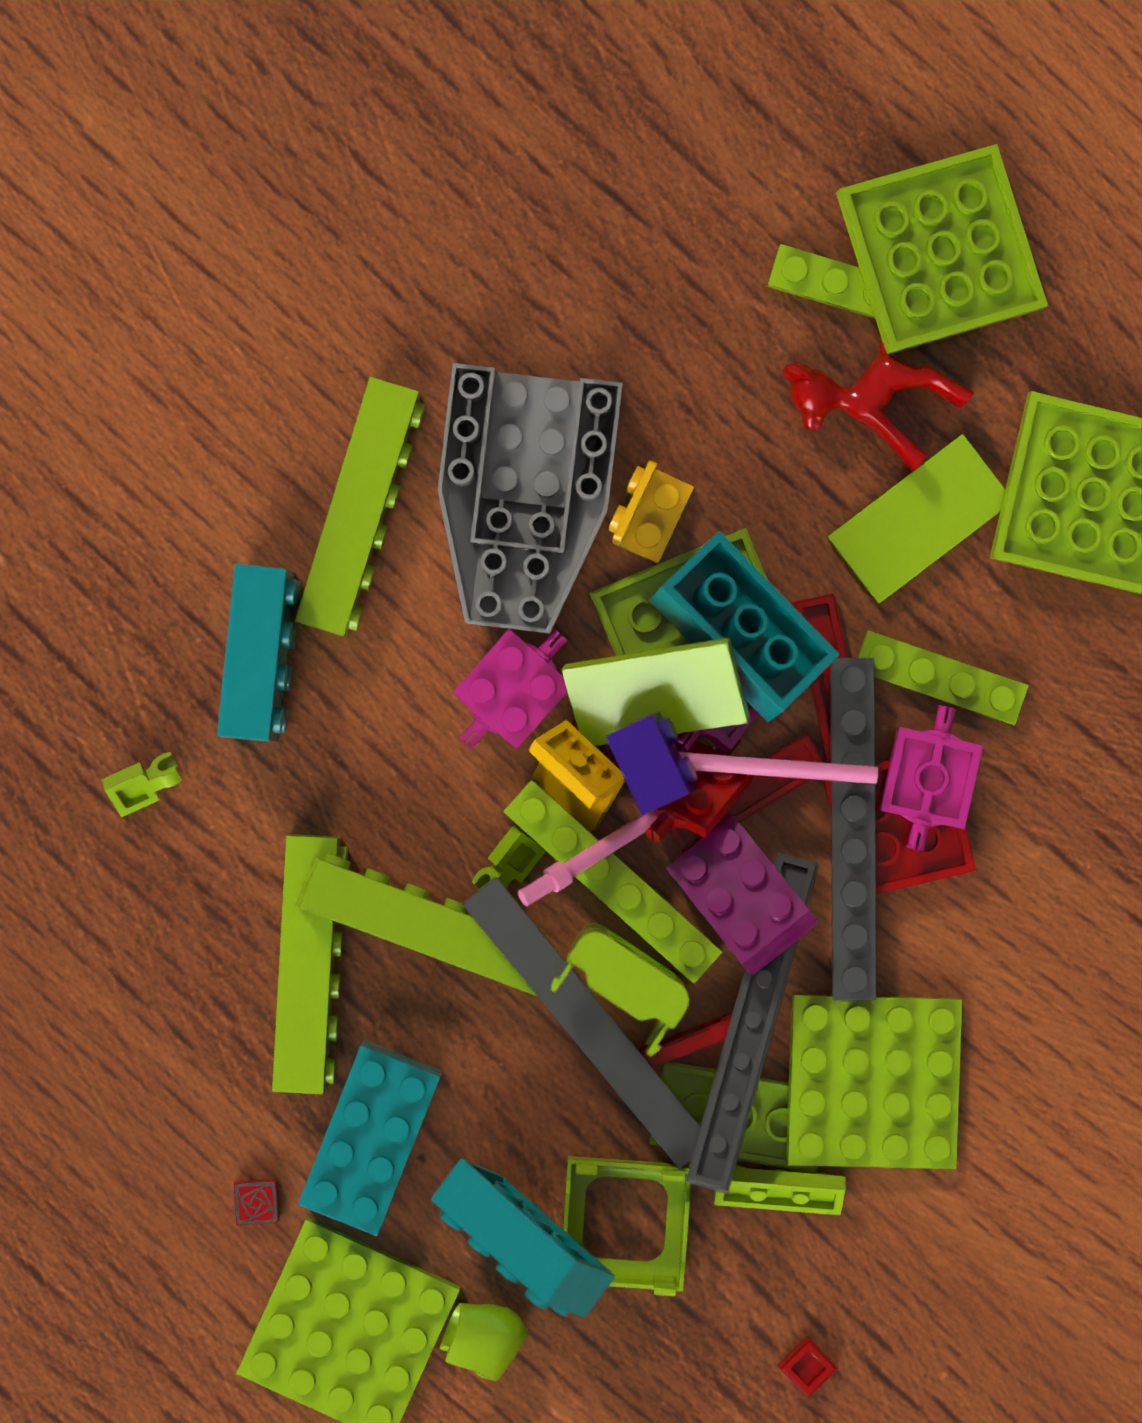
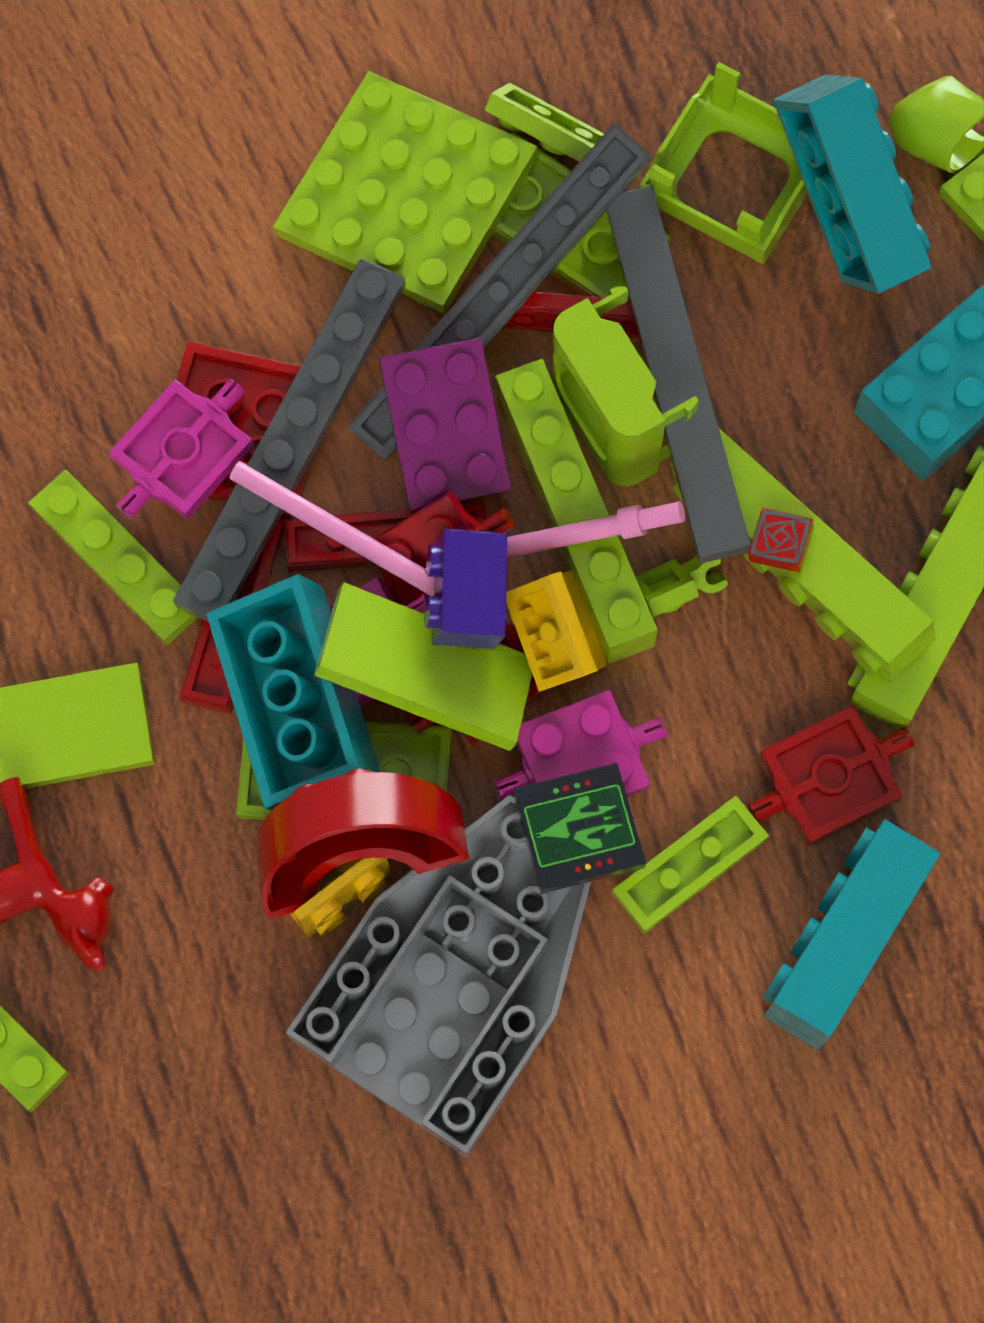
camera: 155 degrees left, 15 degrees down
lime brick [295,377,426,637] -> none
none -> red brick [256,768,469,920]
none -> tile [513,763,646,894]
none -> lime plate [612,796,769,934]
none -> red plate [747,705,915,846]
none -> red tile [748,508,814,573]

